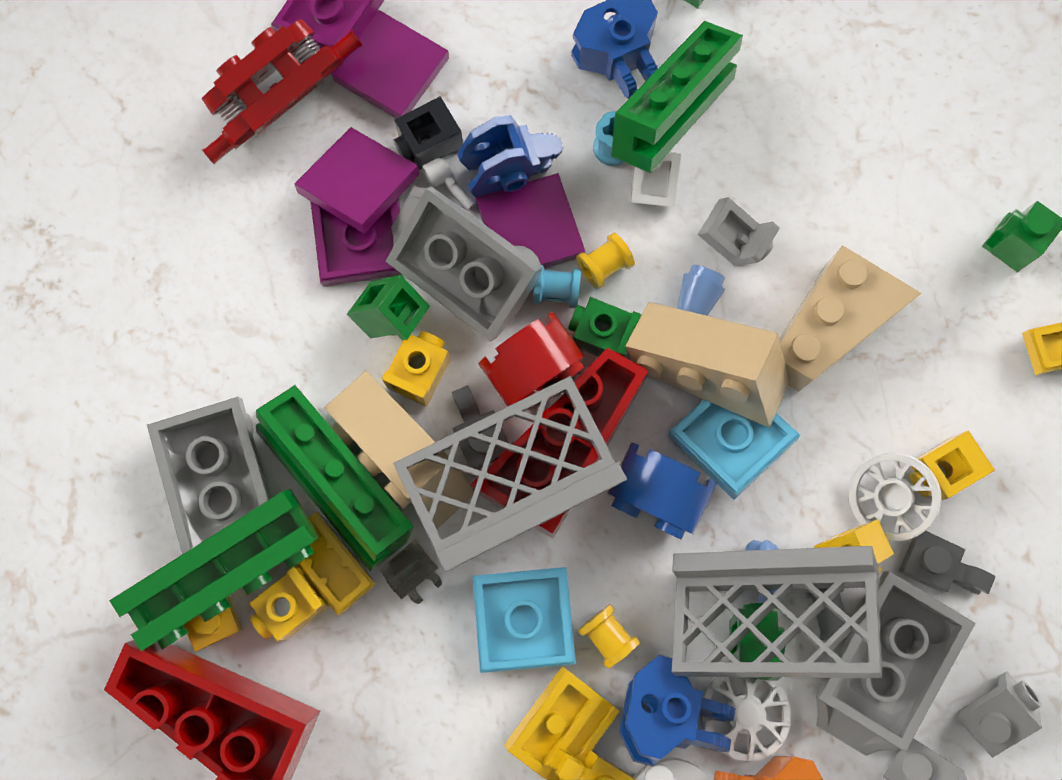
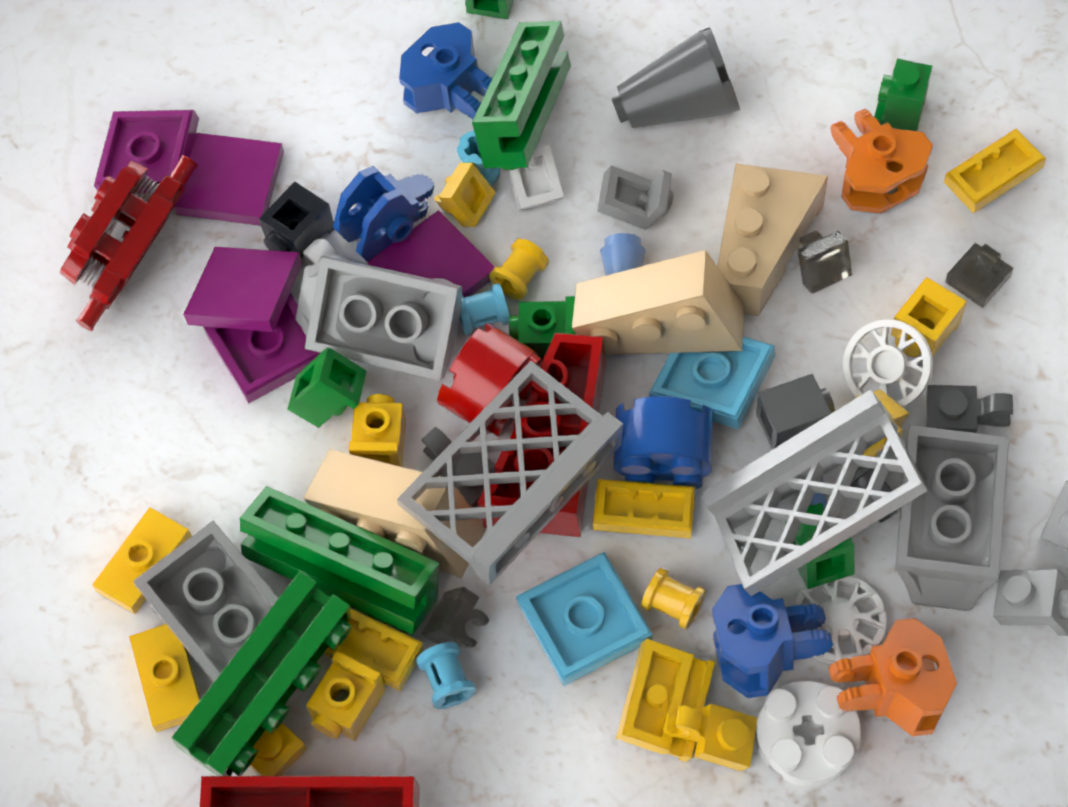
camera: 15 degrees left, 15 degrees down
none -> yellow plate [92,507,192,614]
none -> yellow plate [129,624,201,732]
none -> medium azure bush [416,642,476,709]
none -> yellow tile [434,163,496,227]
none -> yellow plate [593,479,695,539]
none -> dark grey cone [612,27,740,128]
none -> dark grey brick [756,373,835,450]
none -> clear smoke tile [798,230,852,294]
none -> orange hinge [830,108,933,214]
none -> clear smoke tile [945,242,1014,308]

